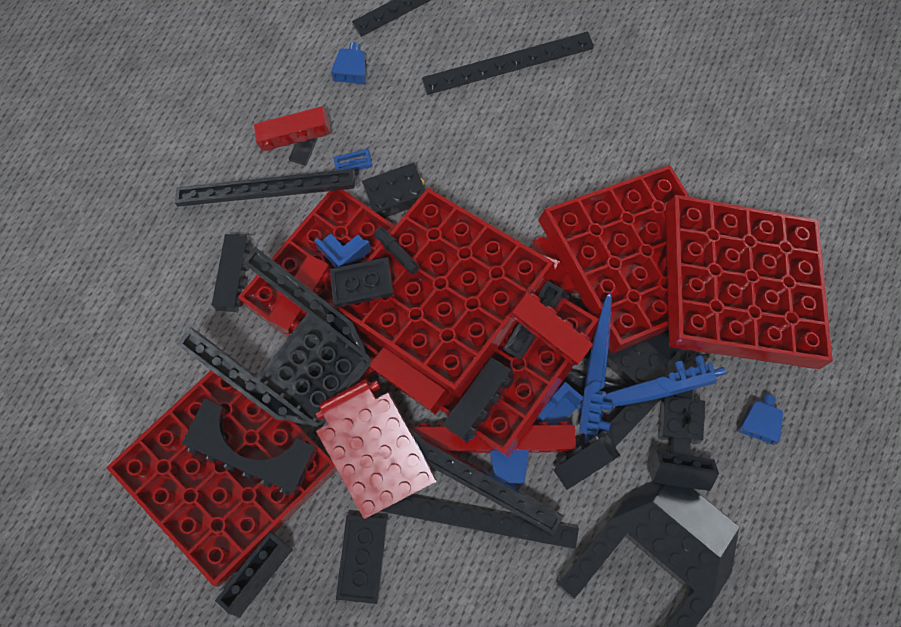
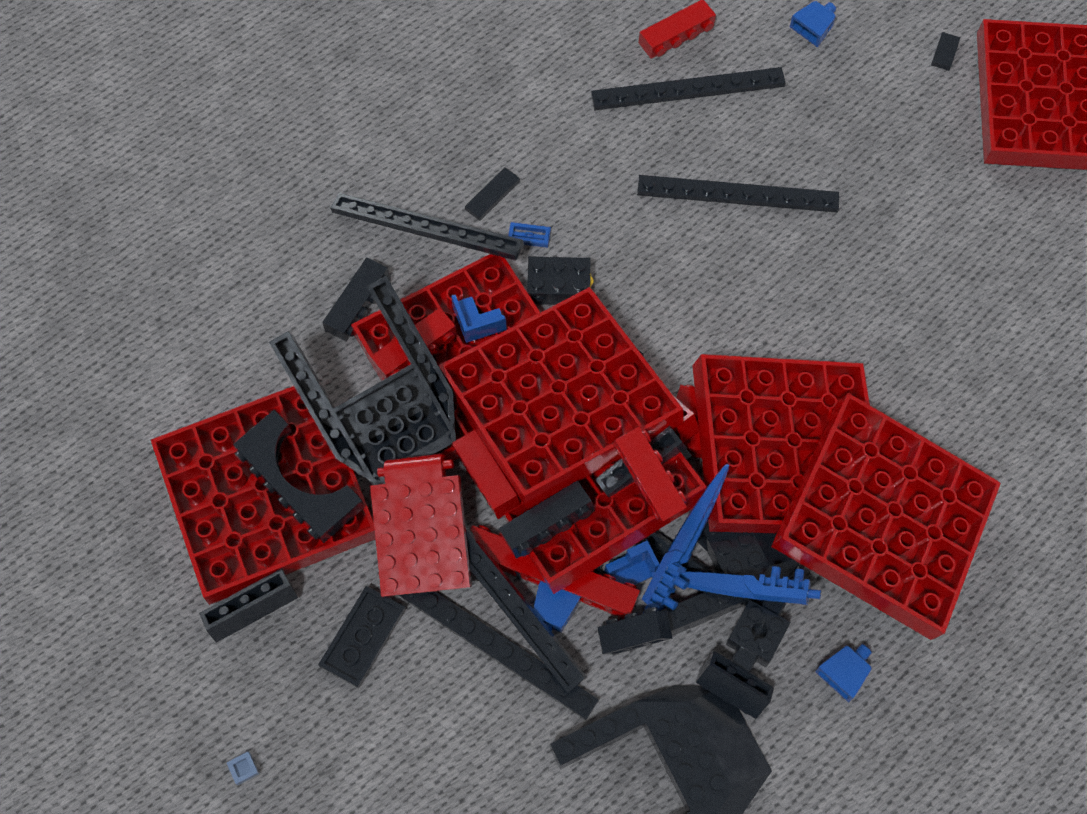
camera: 20 degrees right, 5 degrees down
red brick [254,106,331,151] -> none
black plate [330,257,394,308] -> none
blue torso [331,42,366,85] -> none
black pin [374,227,420,275] -> none

